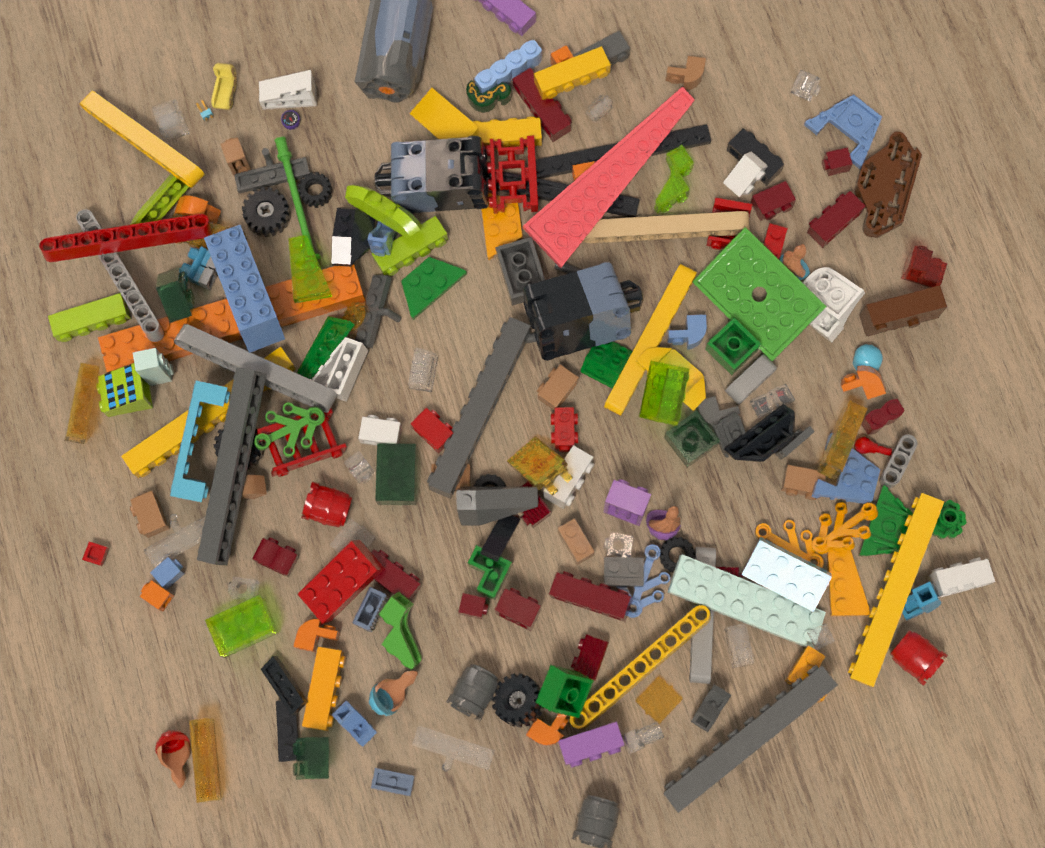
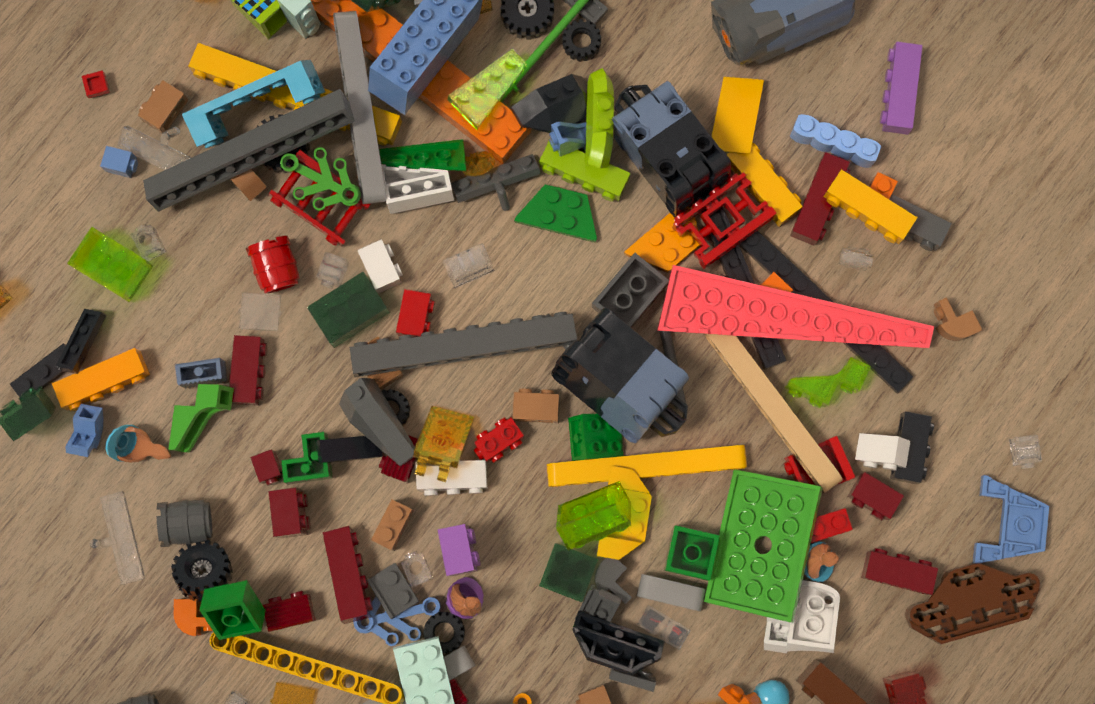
camera: 55 degrees right, 5 degrees up
orange brick [139,580,174,612] -> none
dark red brick [252,537,299,578] -> none
orange brick [293,619,340,652] -> none
red brick [297,540,385,624] -> none
sand blue plate [371,768,415,796] -> none
dark green animal [466,80,511,113] -> none
medium lavender brick [558,722,624,768] -> none
medium blue brick [667,315,707,350] -> none
dark red brick [822,147,853,176] -> none

